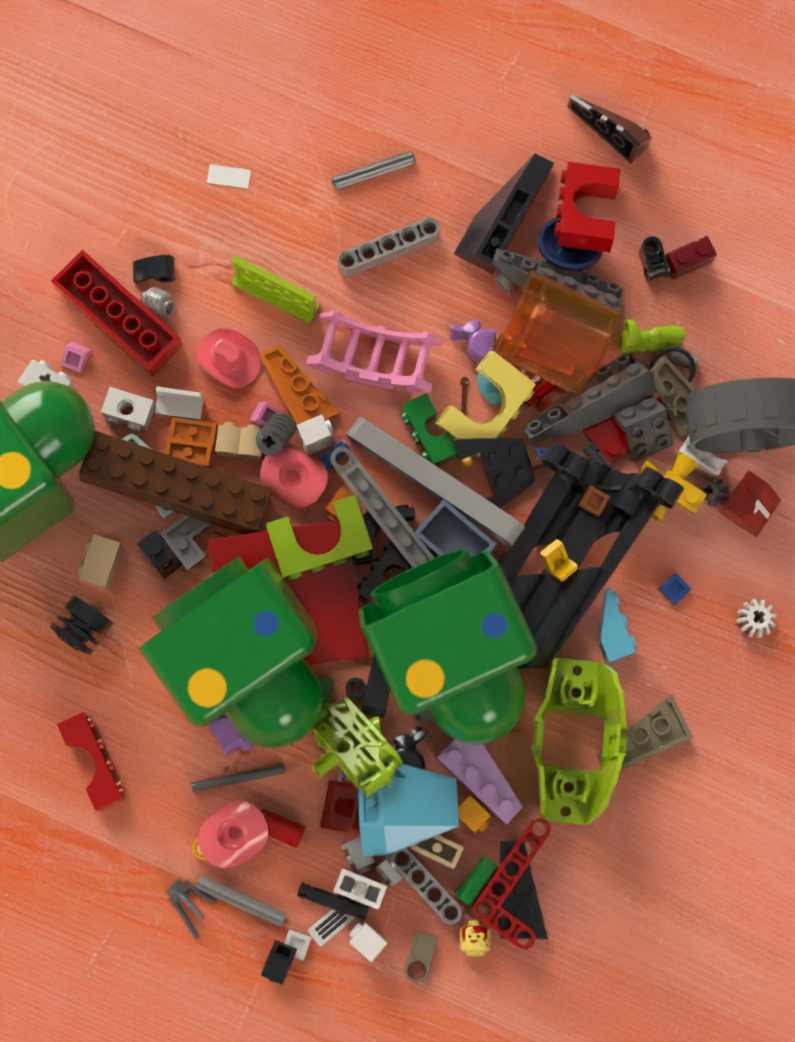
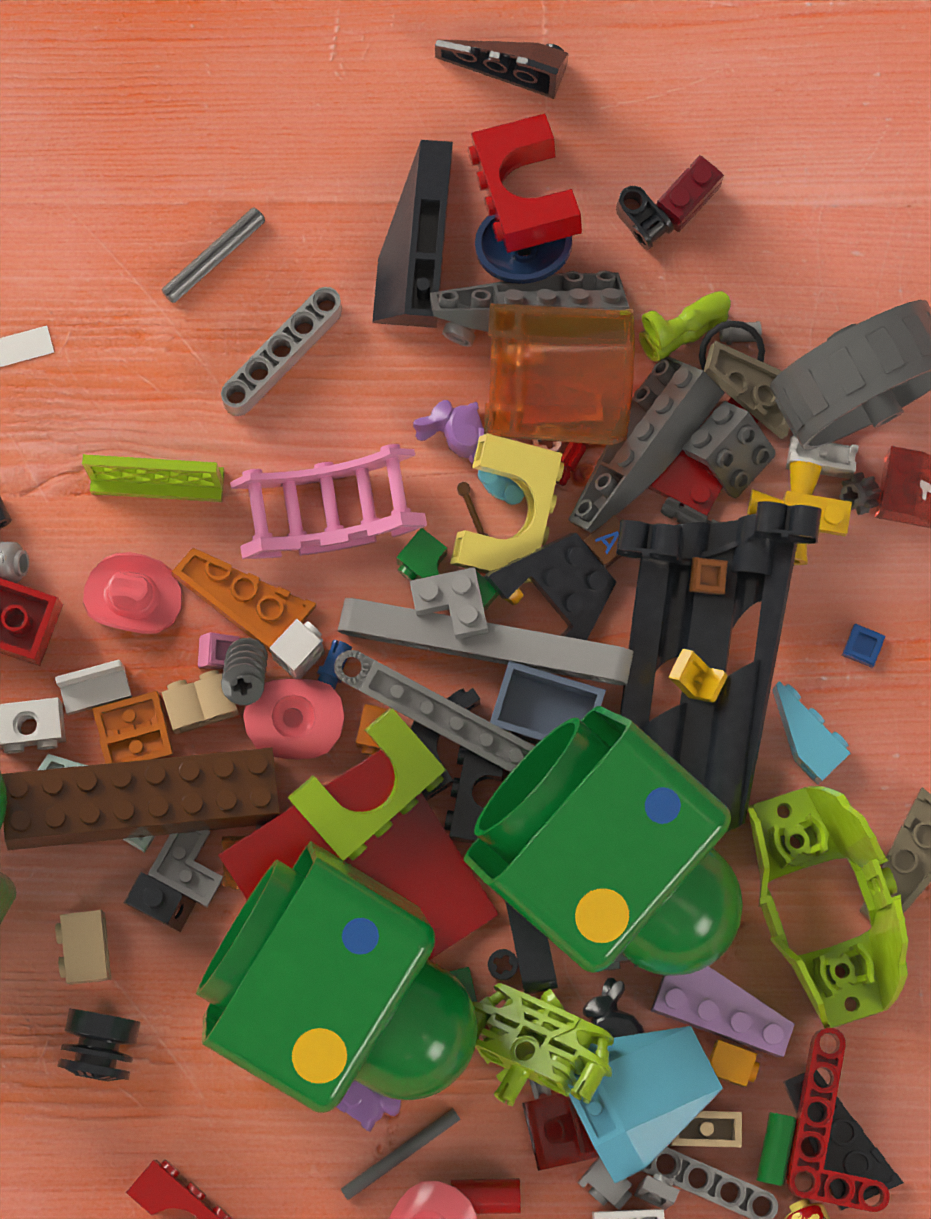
camera: 20 degrees left, 0 degrees up
none -> light grey plate [410,567,489,640]

